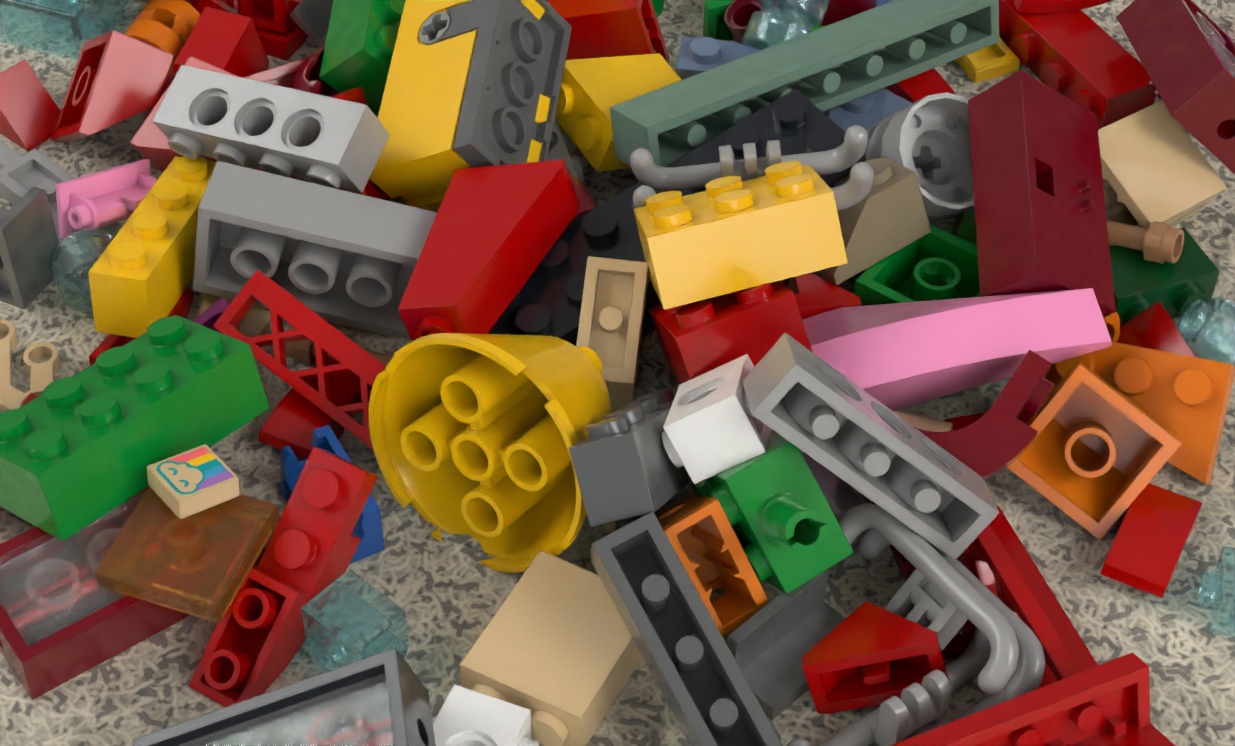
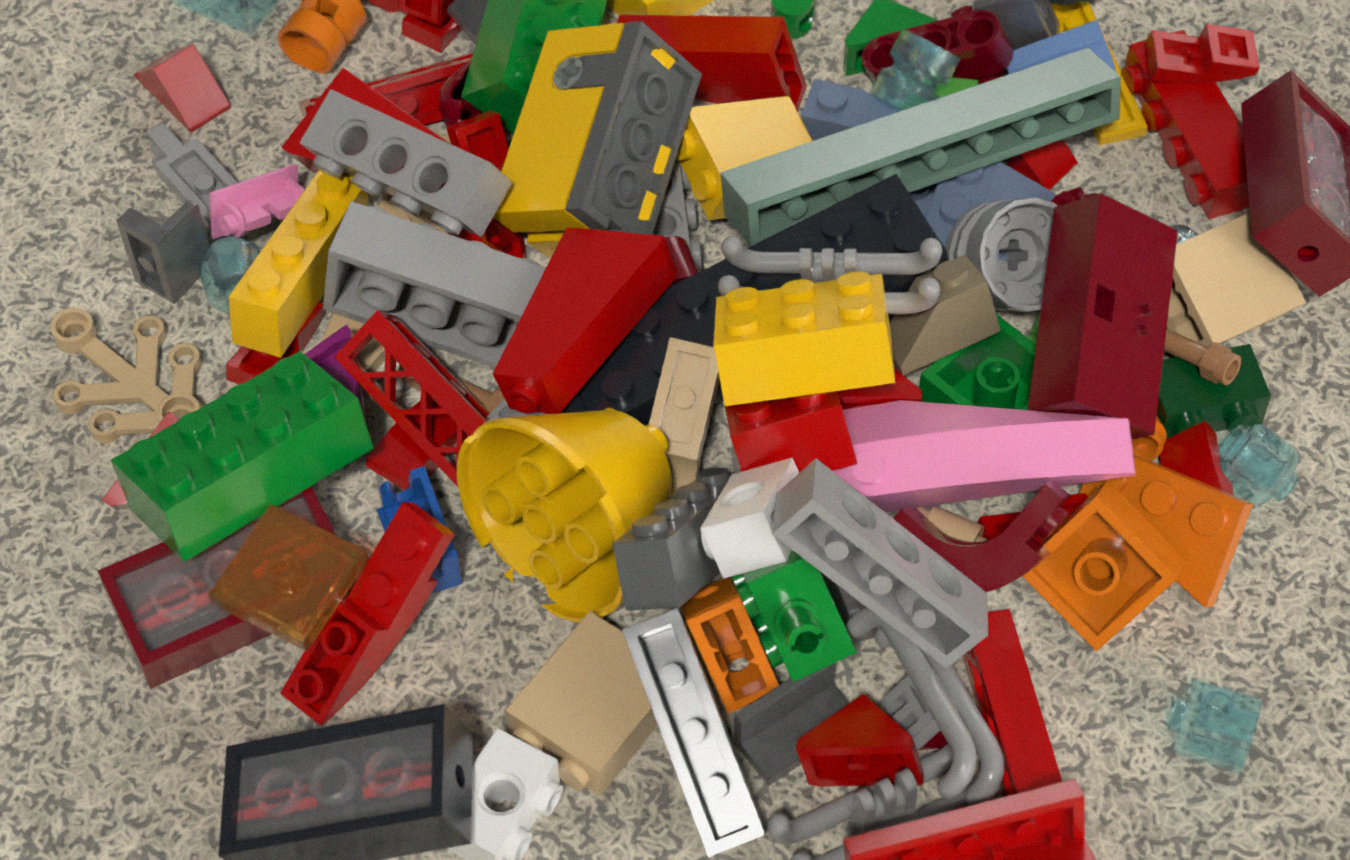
camera: 10 degrees right, 10 degrees up
slope [51,30,174,143] -> none
tan tile [146,444,240,519] -> none
red slope [173,6,269,78] -> none
clear light blue brick [301,569,409,672] -> none
red slope [1100,483,1203,598] -> none

